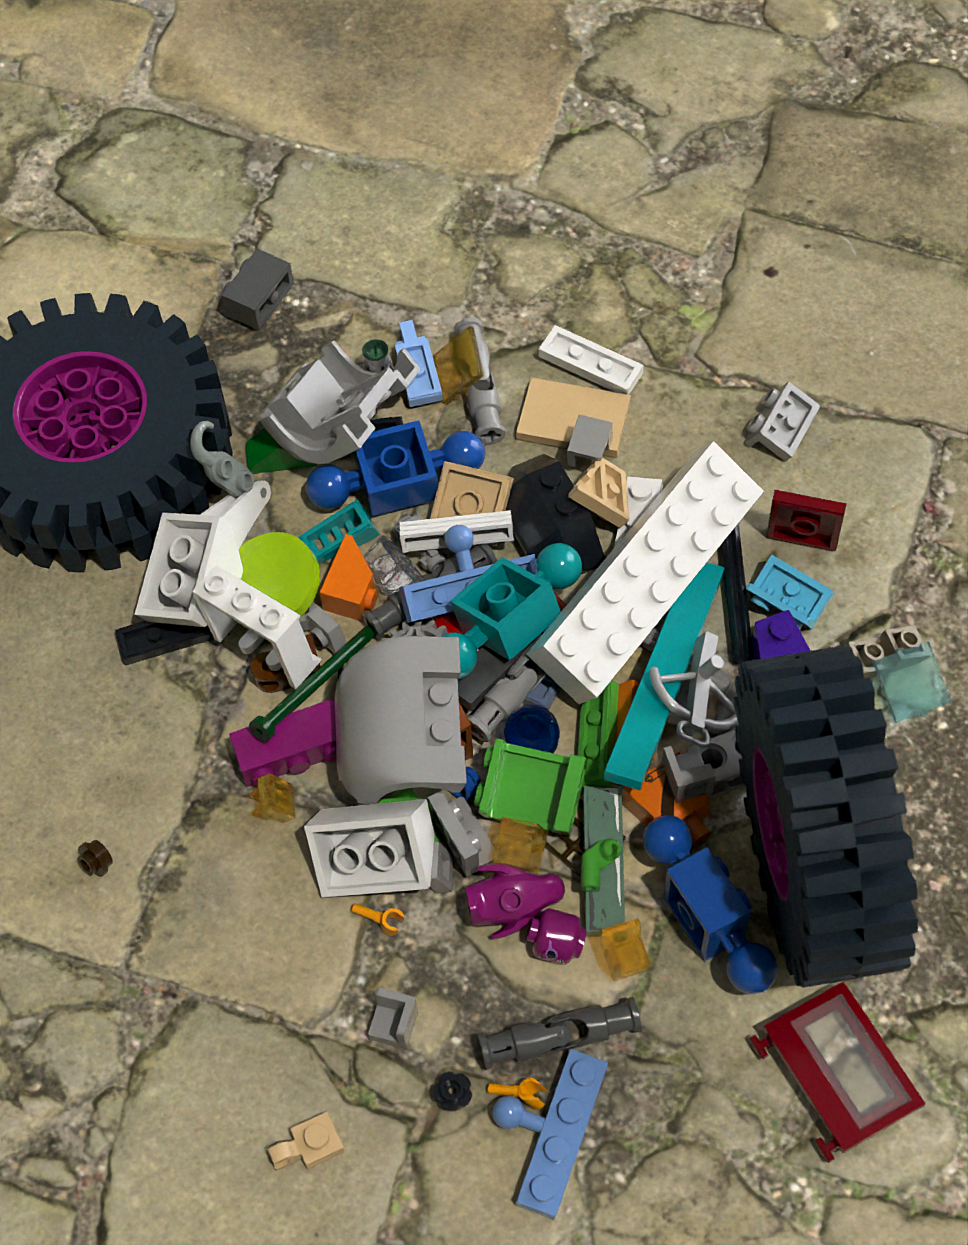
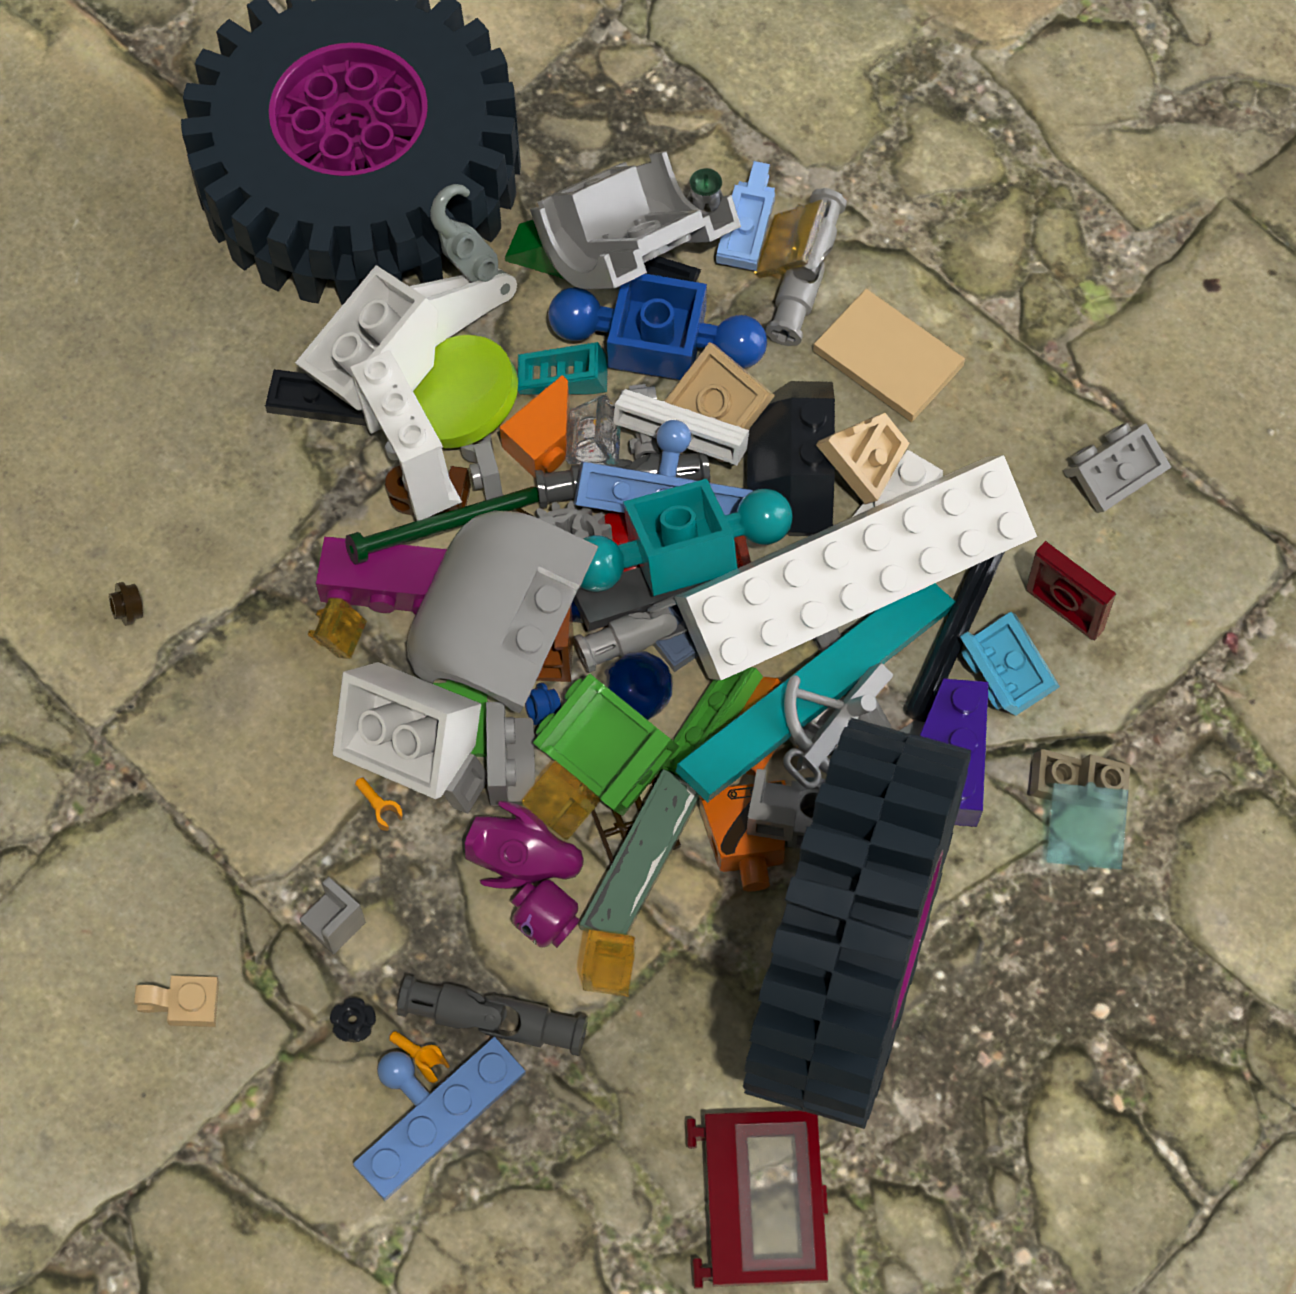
camera: 25 degrees right, 5 degrees up
dark grey brick [221,249,294,330] -> none
white plate [538,325,644,395] -> none
light grey panel [567,414,613,467] -> none
bright green arm [581,838,622,892] -> none
blue brick [643,815,778,994] -> none

